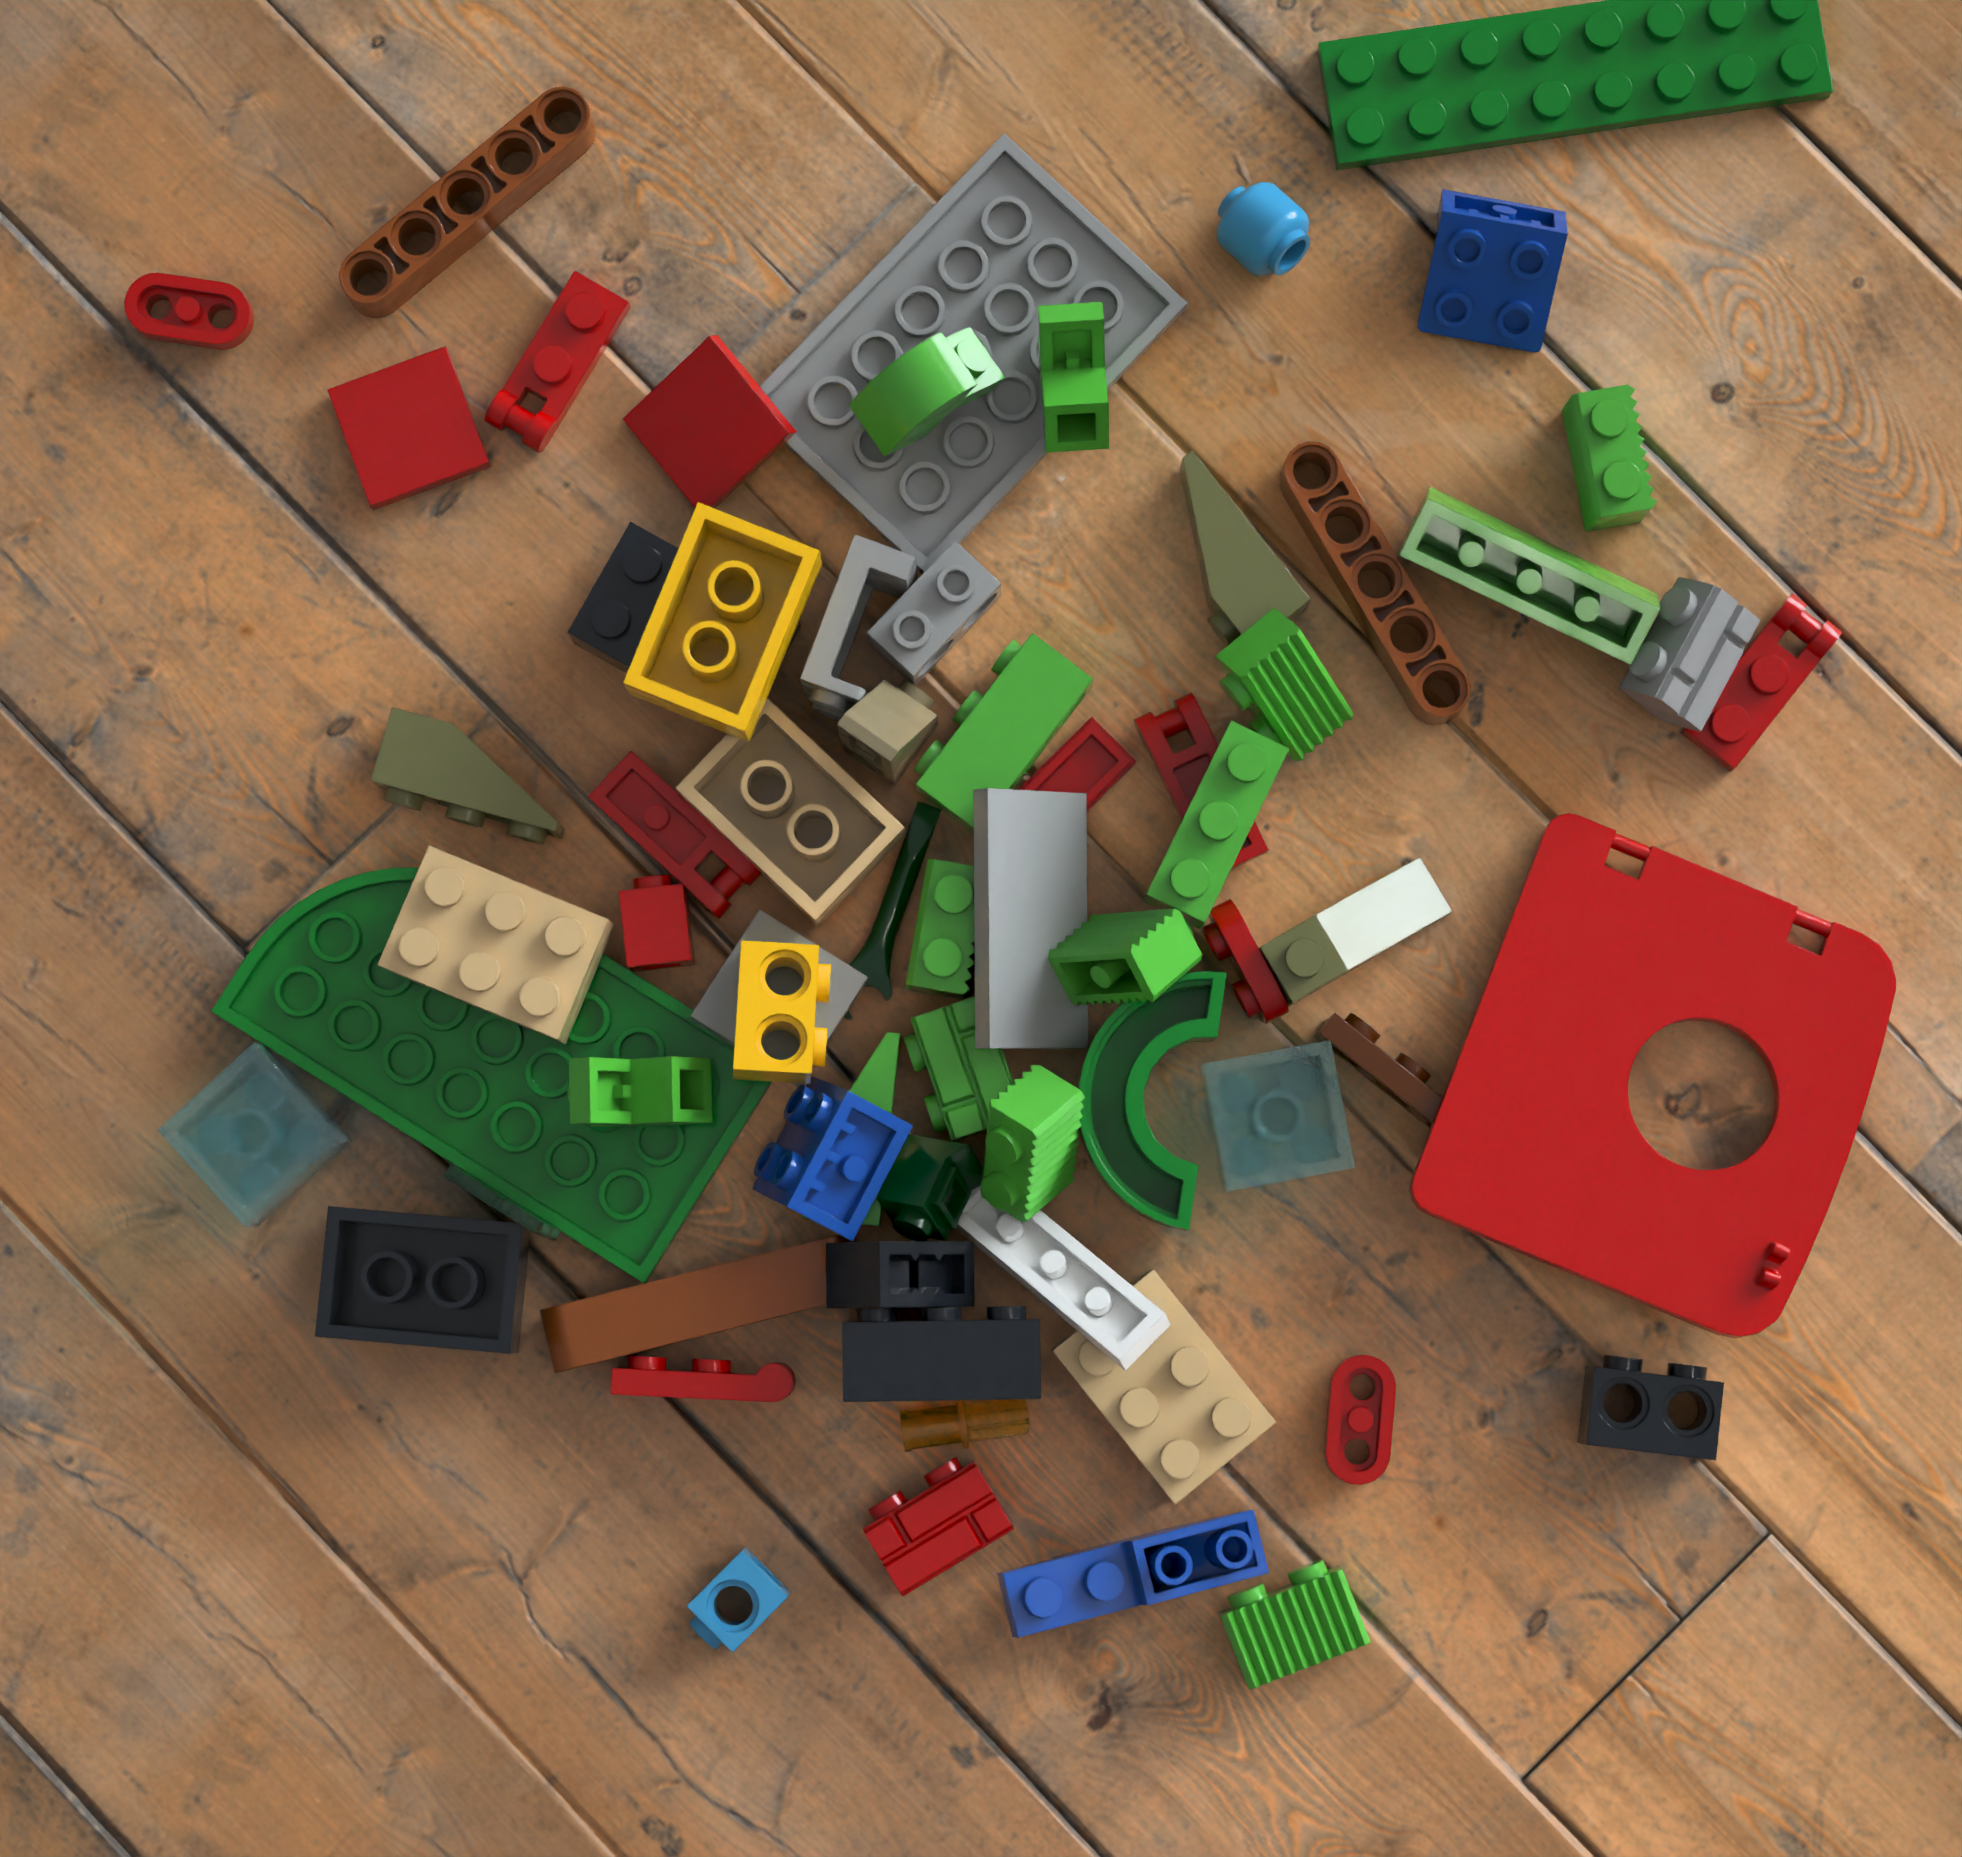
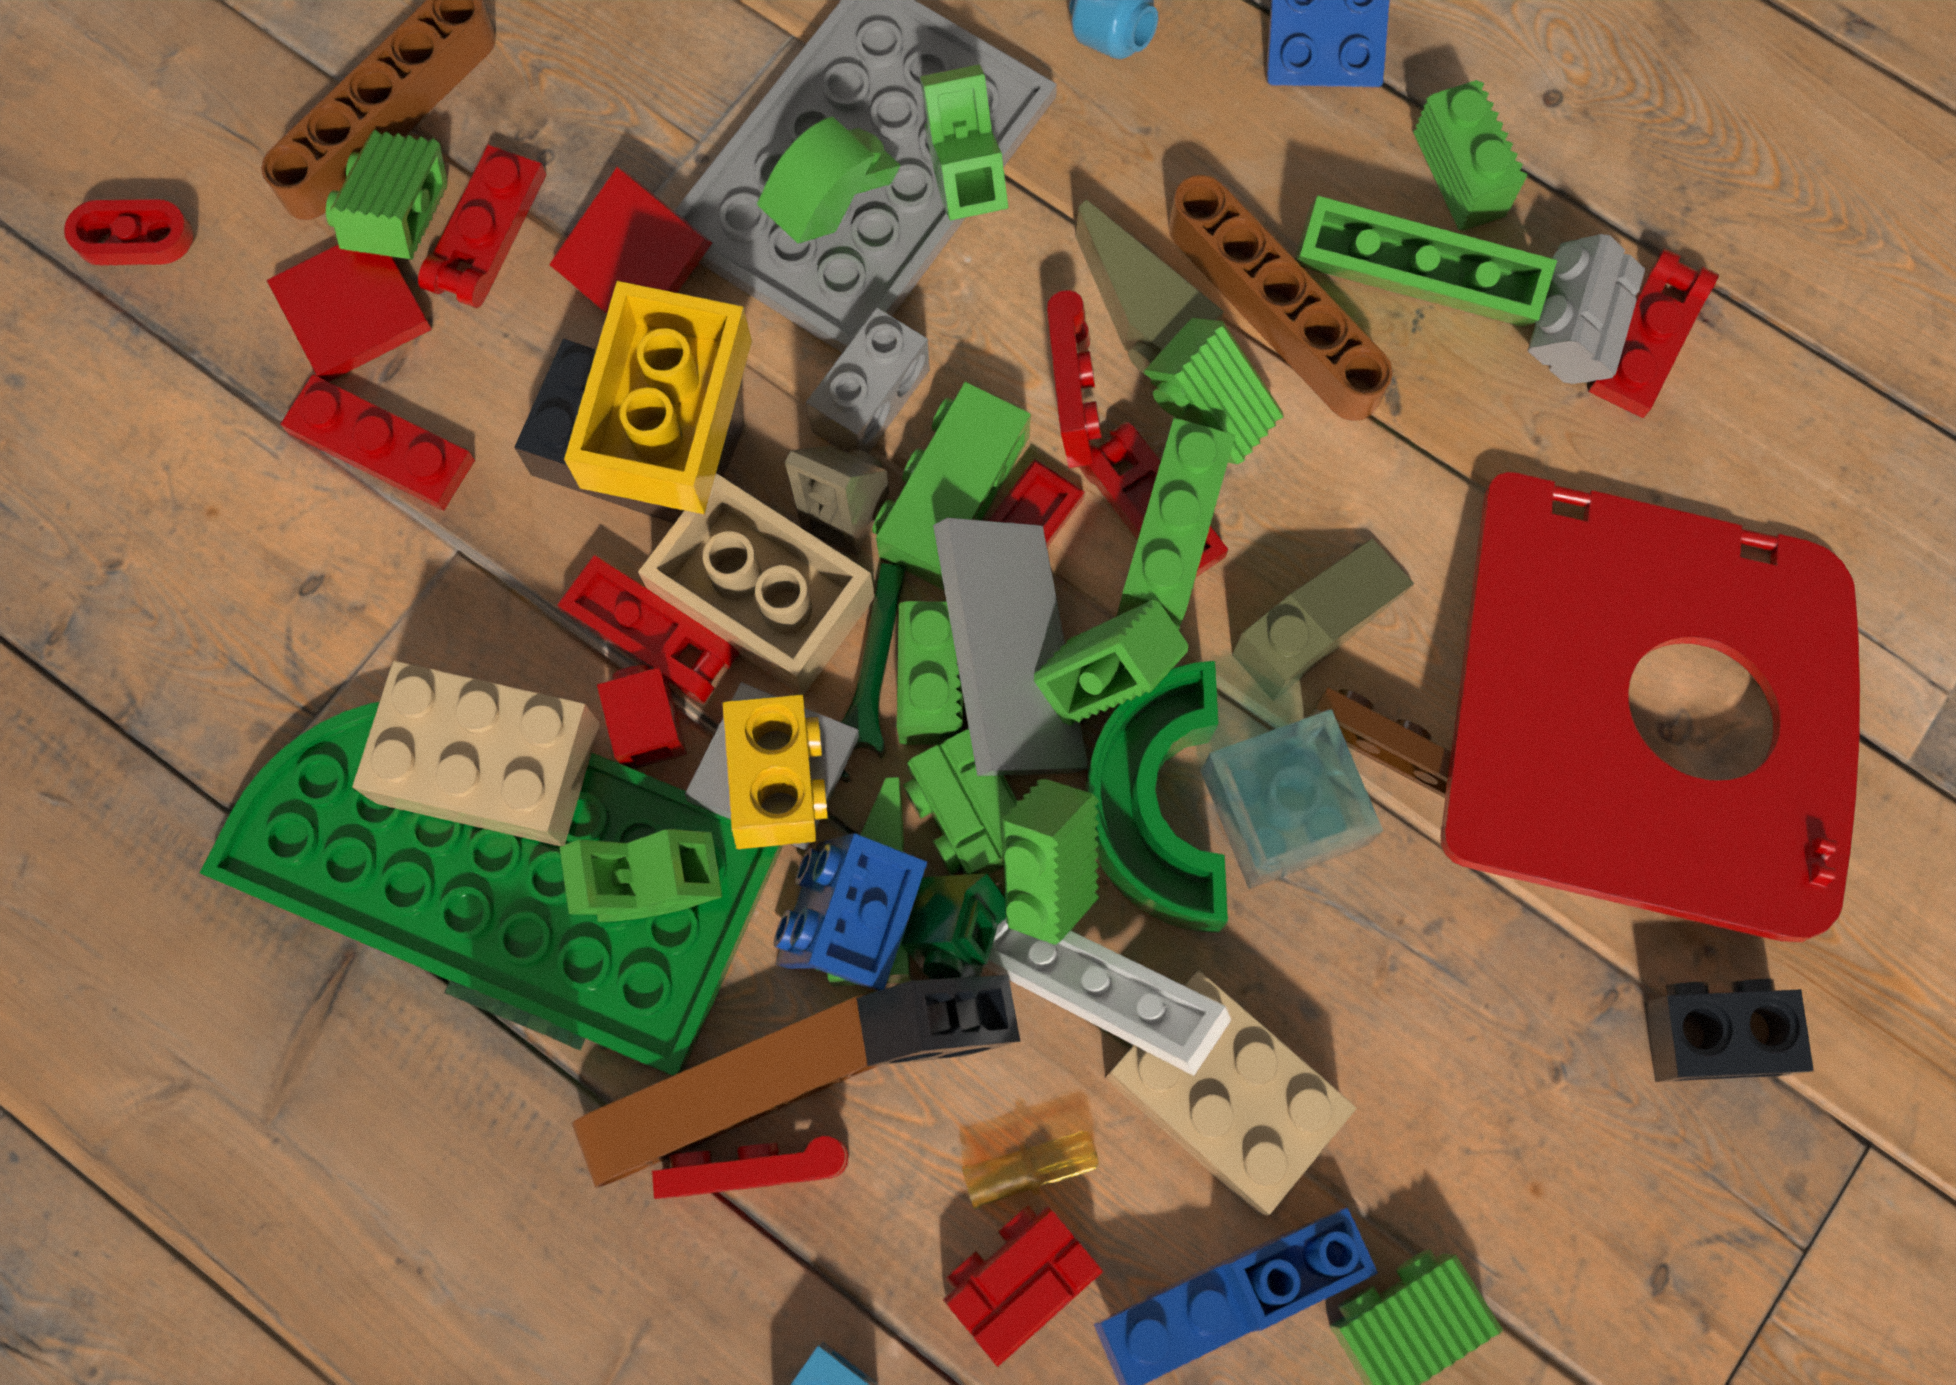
camera: 10 degrees left, 10 degrees down
clear light blue brick [157,1042,352,1227] -> none
black brick [315,1206,531,1354] -> none
olive slope [371,707,565,844] -> none
light grey panel [800,534,918,721] -> none
black brick [842,1306,1041,1402] -> none
red plate [1202,899,1289,1024] -> none
red plate [1324,1355,1396,1485] -> none
none -> red plate [280,374,475,511]
none -> bright green brick [326,130,447,260]
none -> red plate [1047,290,1102,468]

